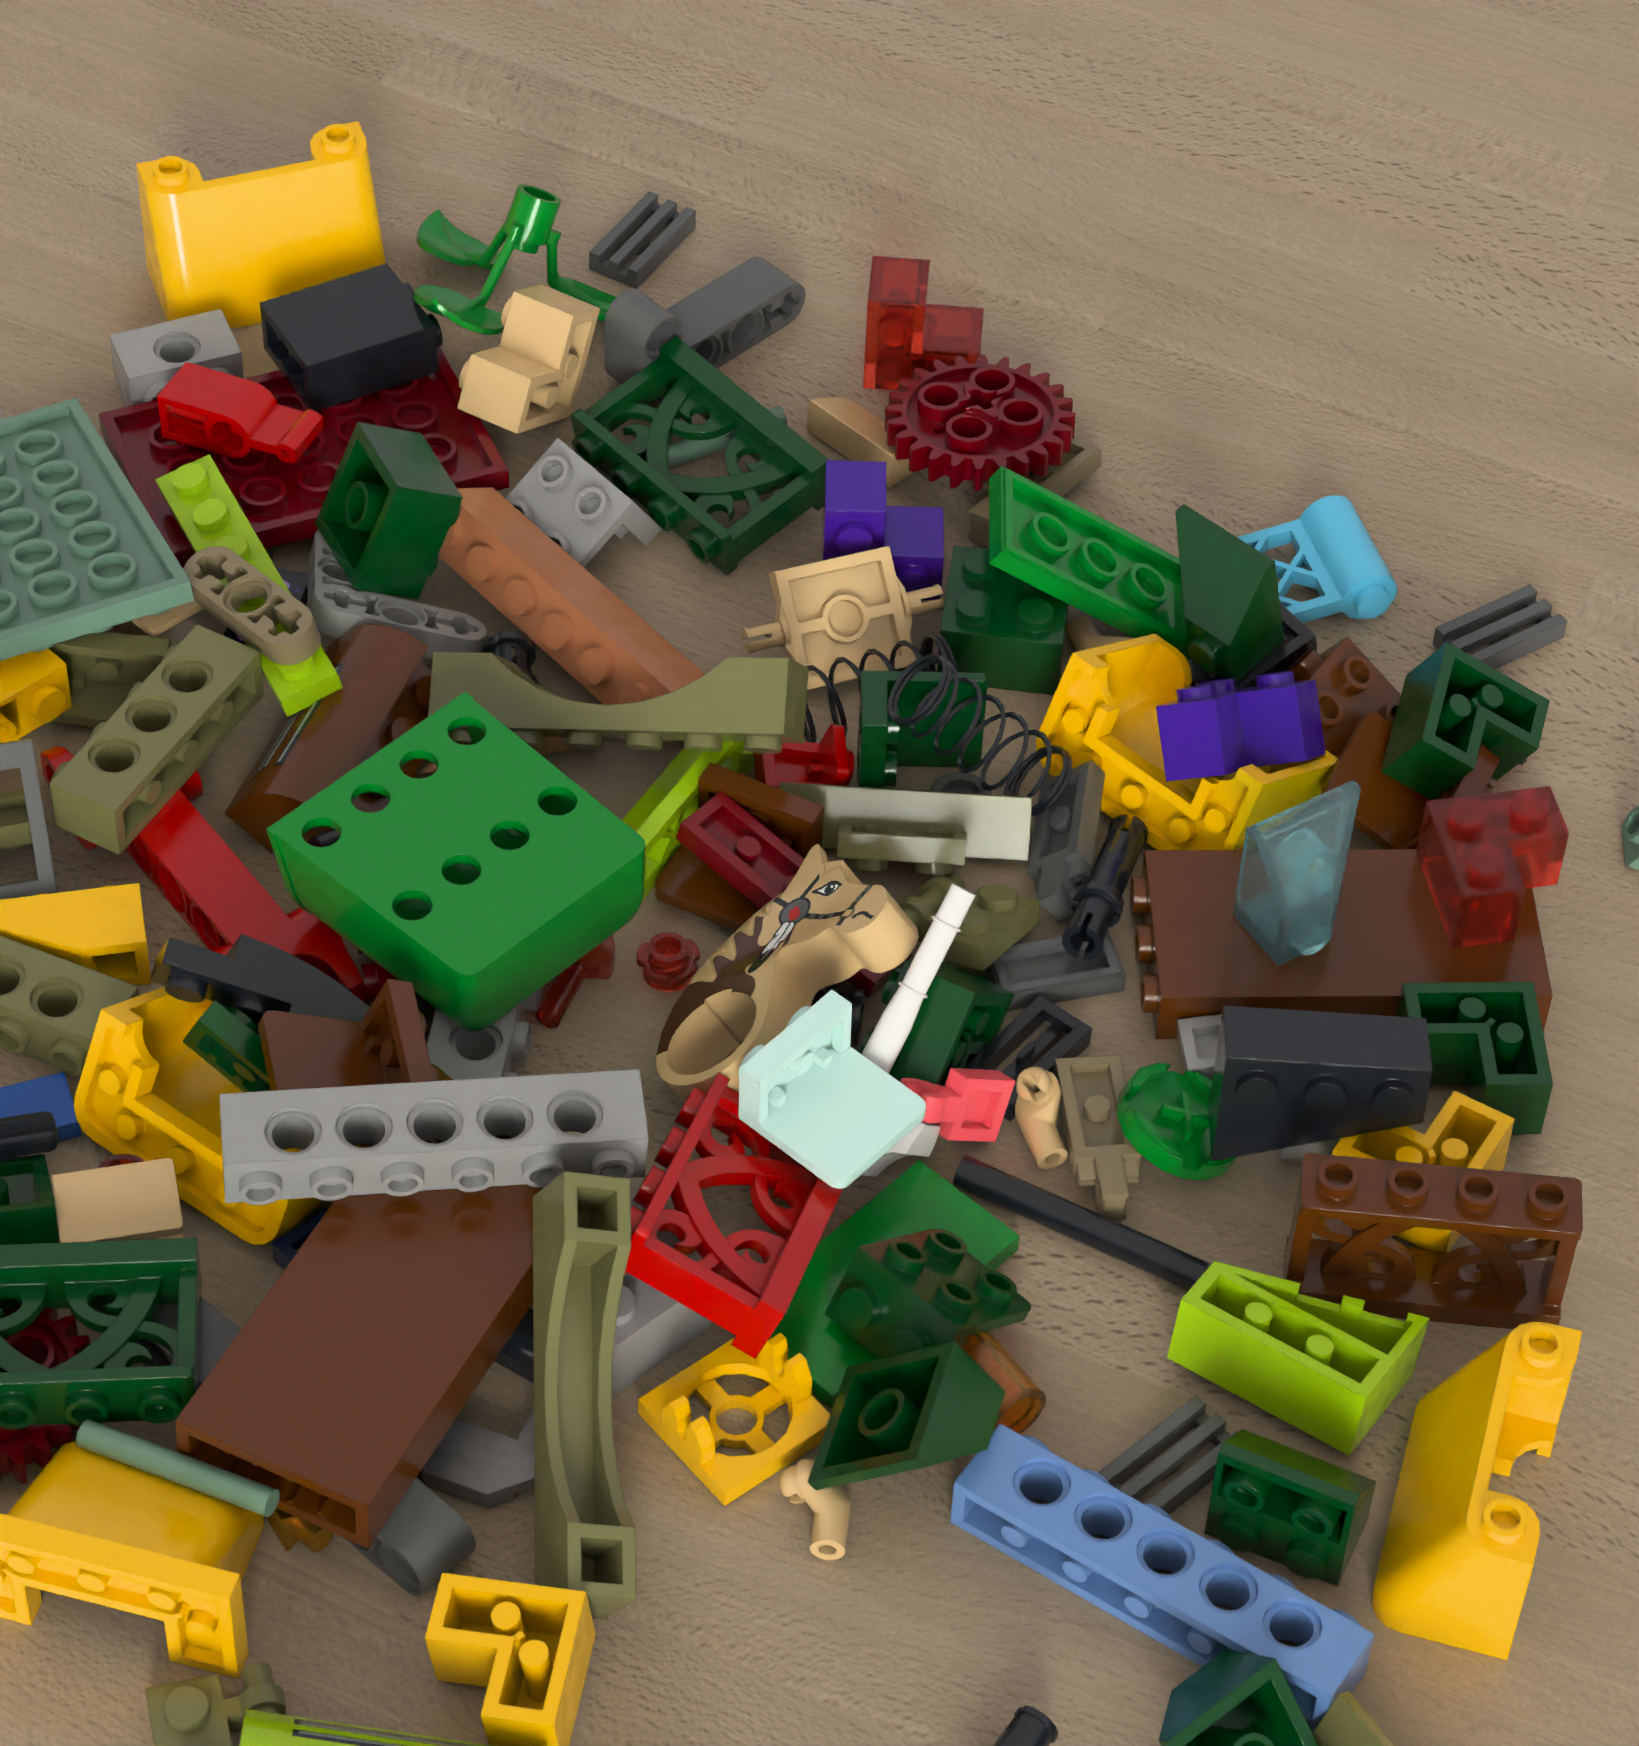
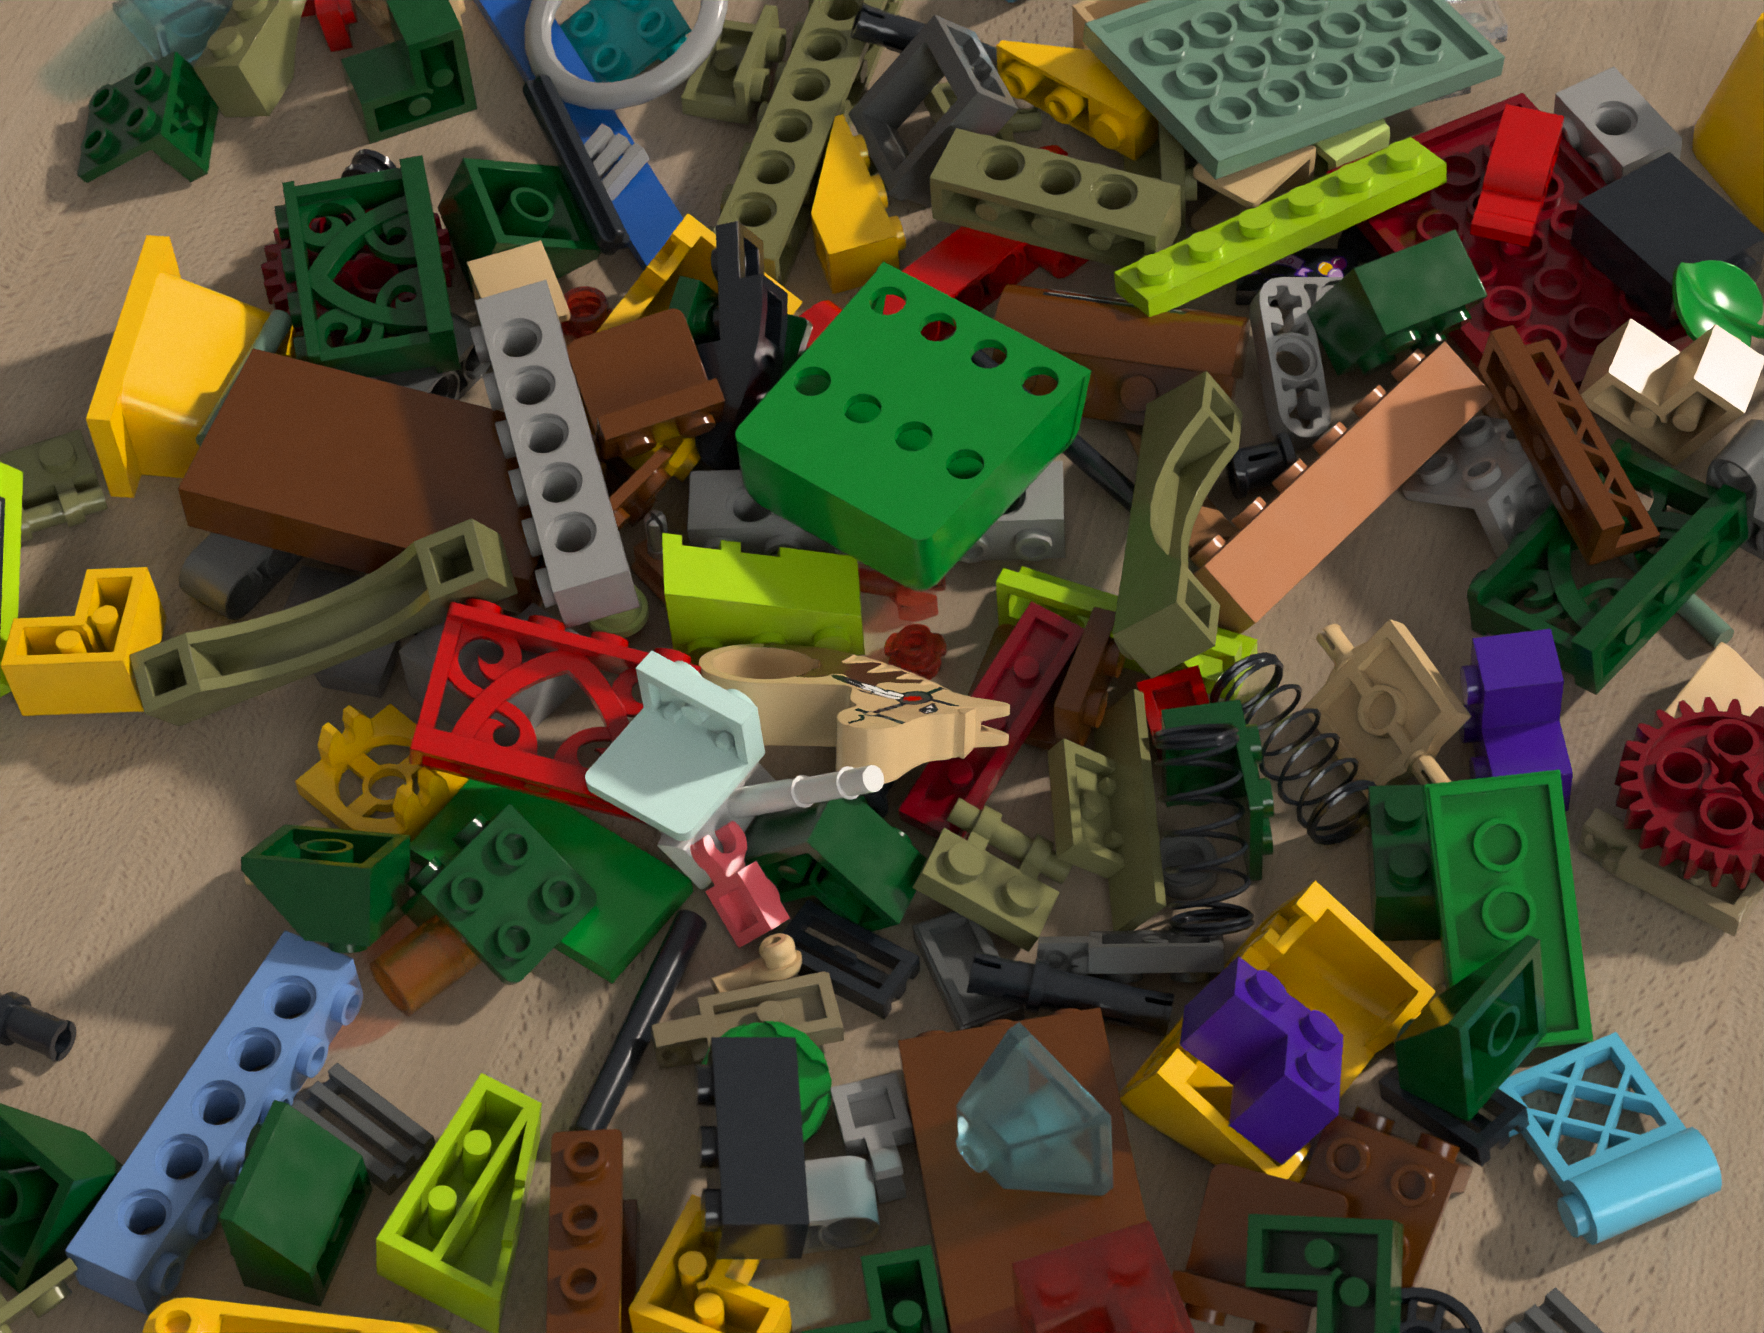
camera: 90 degrees right, 5 degrees up
dark tan beam [184,546,321,665] -> none
none -> lime wedge [662,533,865,666]
none -> reddish brown fence [1478,325,1660,566]

